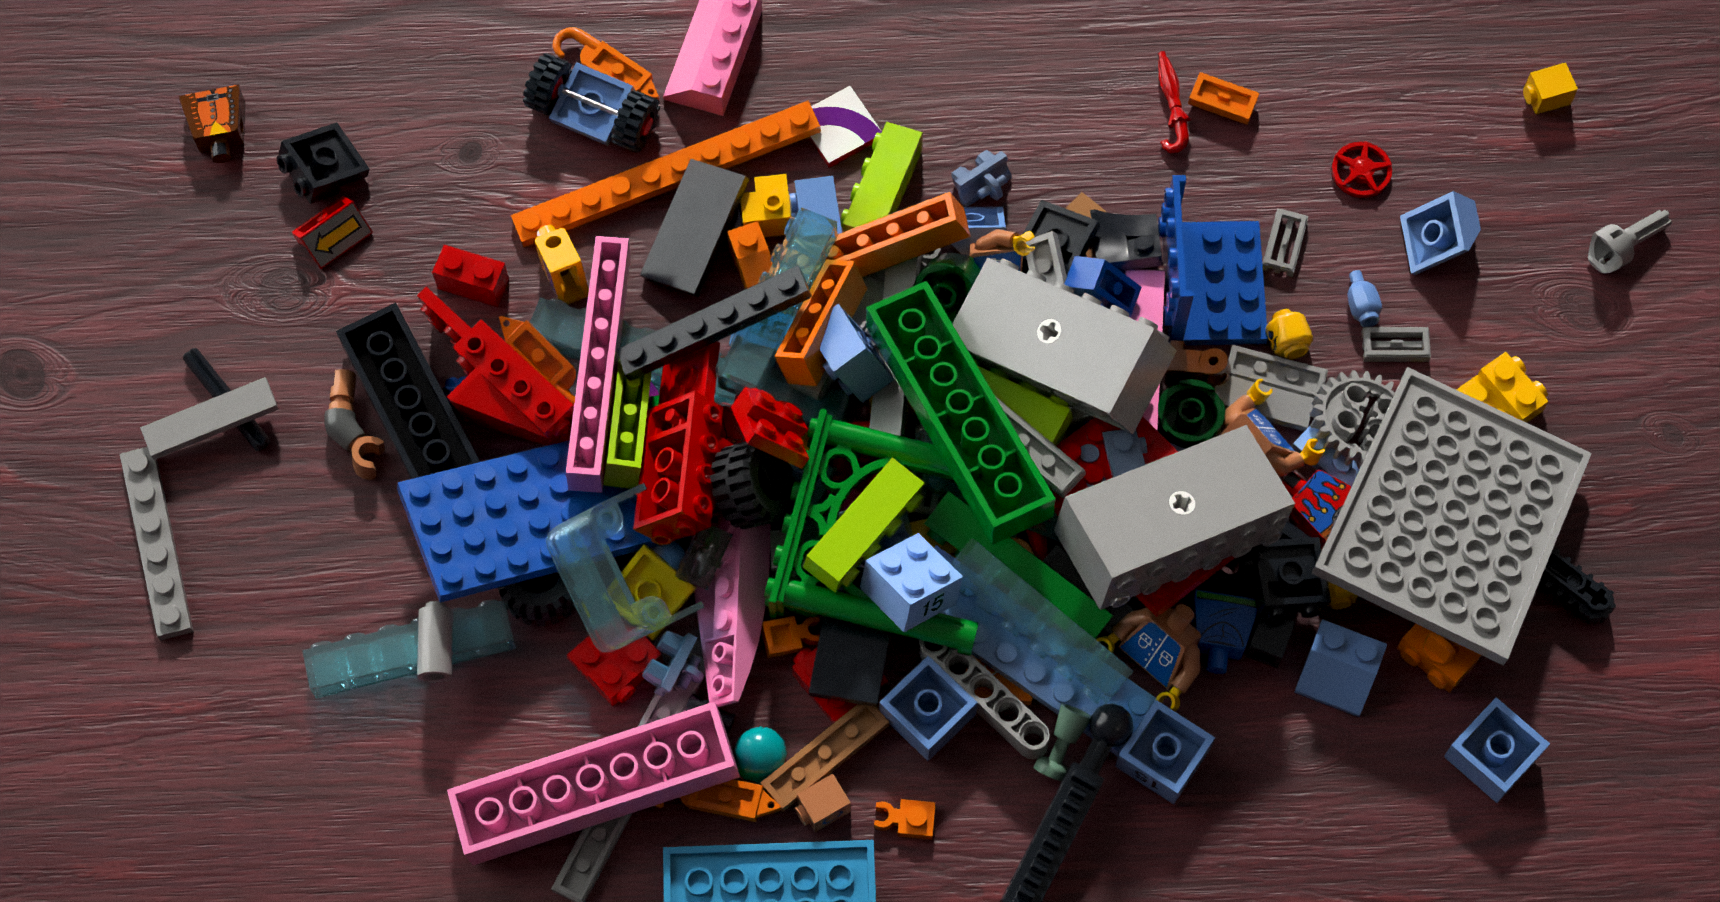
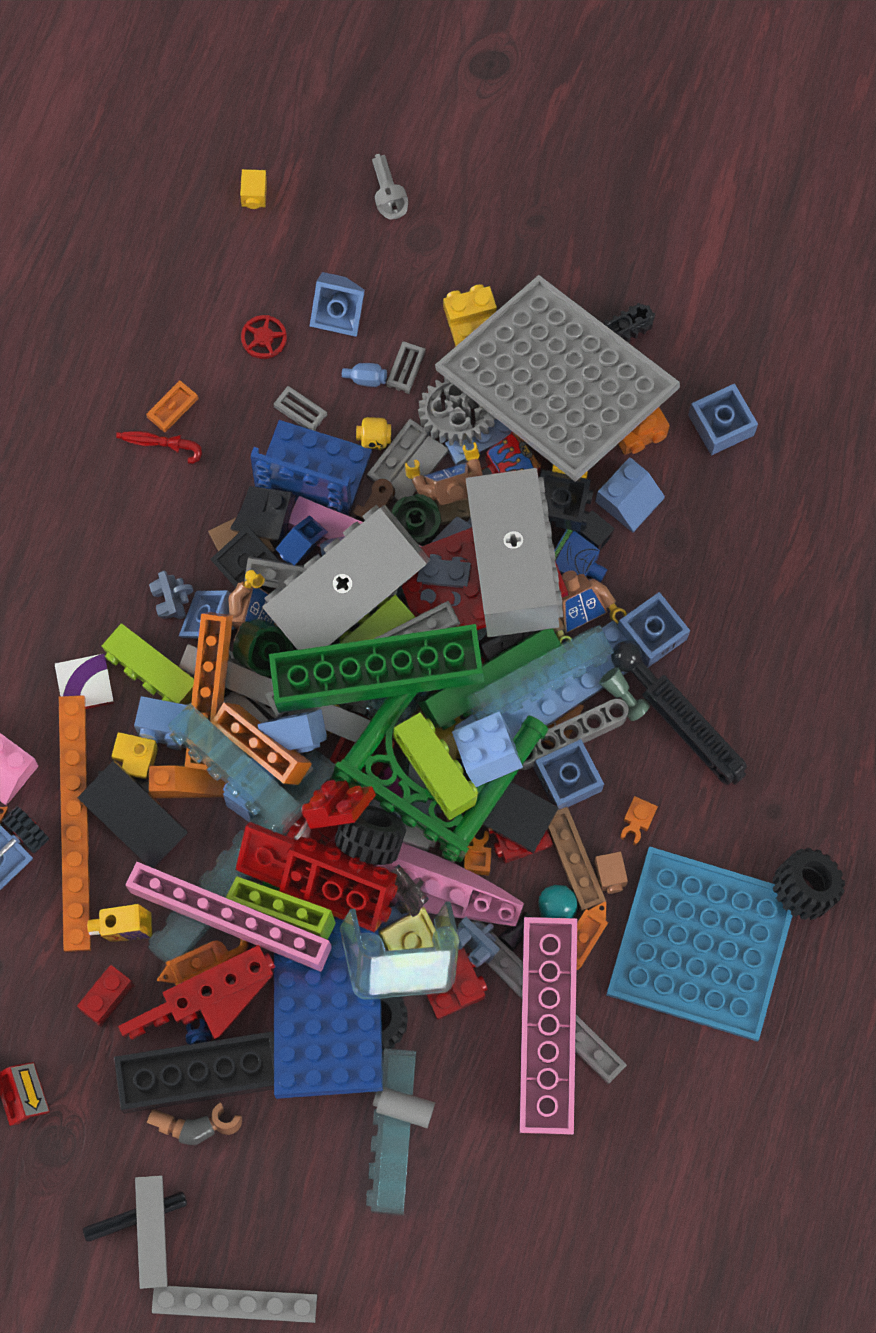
camera: 75 degrees left, 5 degrees up
black plate [616,265,812,381] -> none

